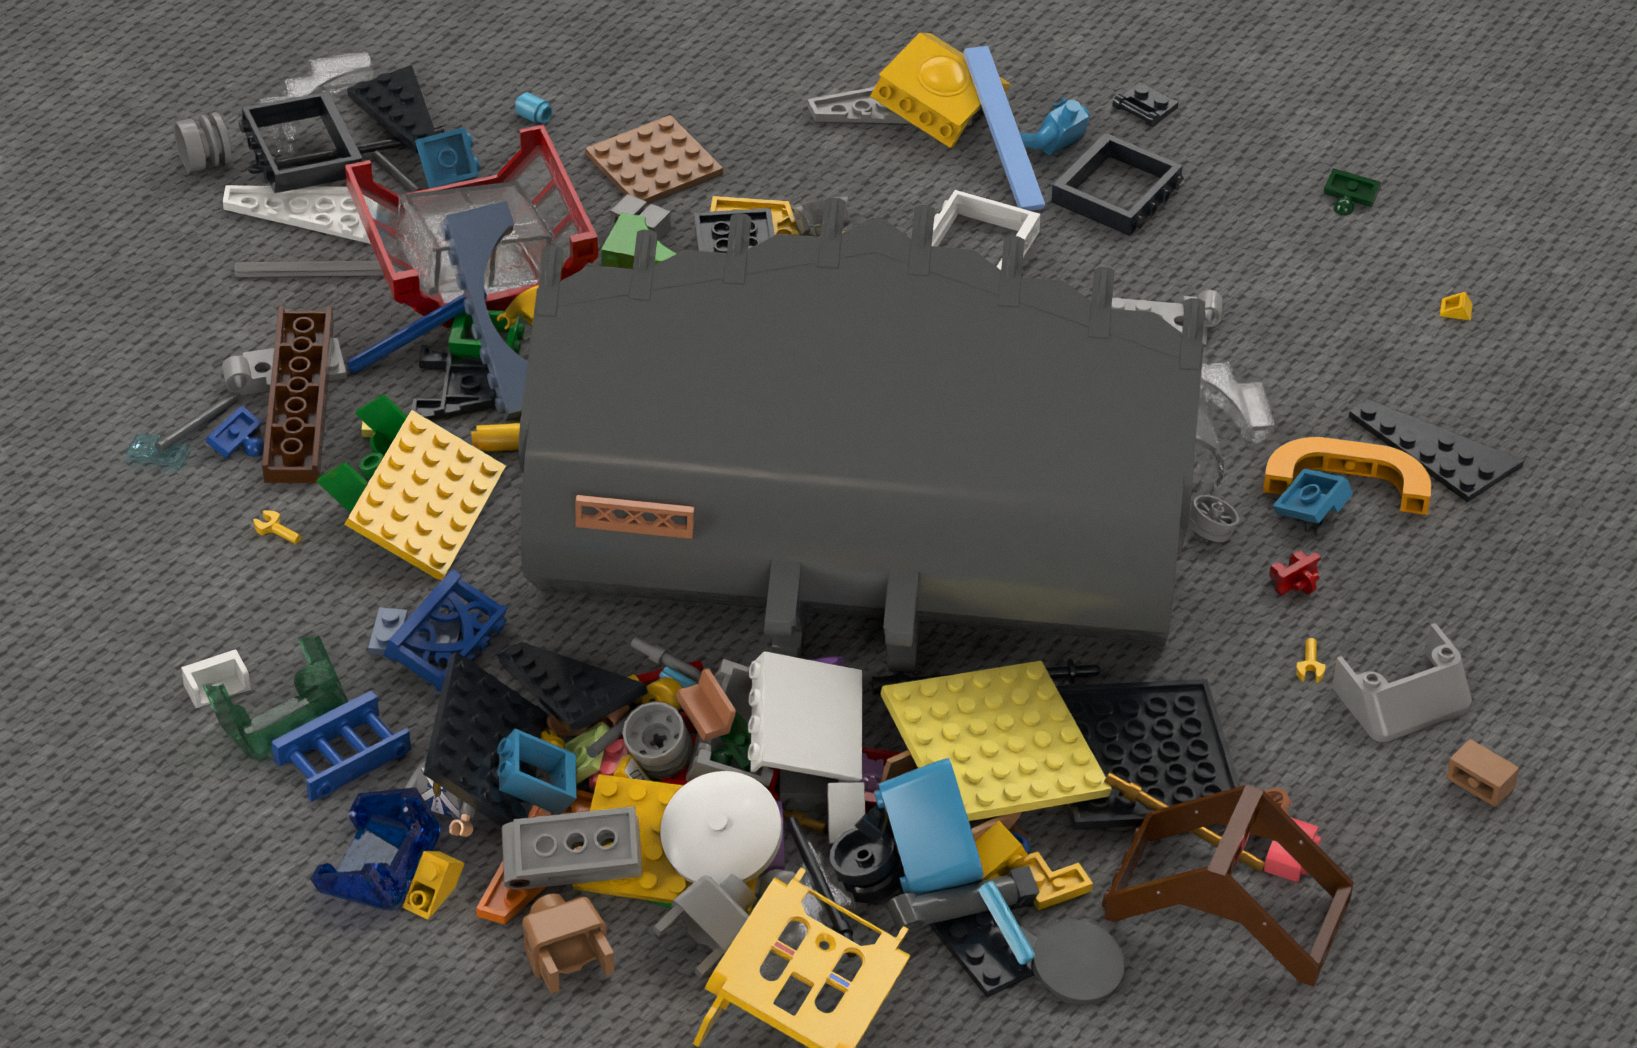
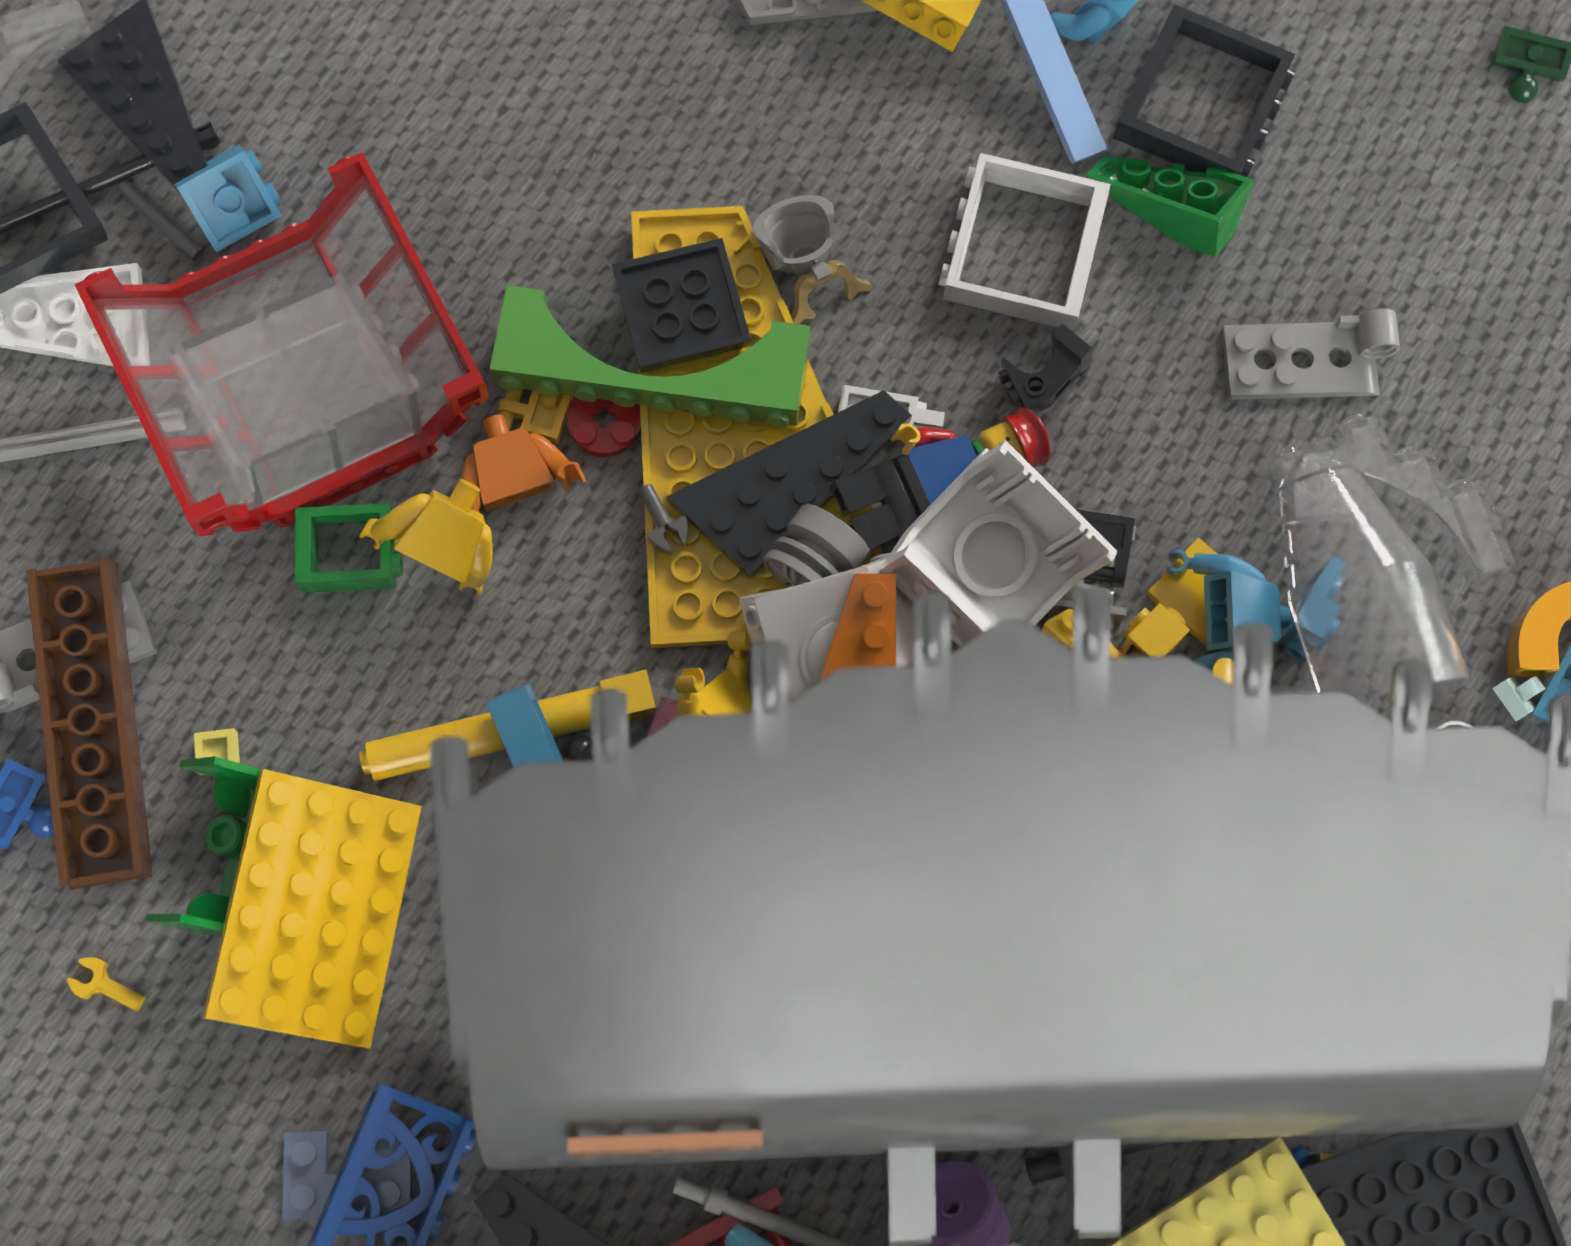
camera: 10 degrees left, 30 degrees up
blue axle [347,289,488,373] -> none
black wing [412,345,496,420] -> none
sand blue arch [440,201,528,421] -> none
medium azure brick [515,92,553,124] -> none
medium nougat plate [585,115,723,204] -> none
light grey piece [611,194,671,241] -> none
none -> green wedge [1086,155,1254,257]
none -> light aqua tile [1492,676,1545,721]

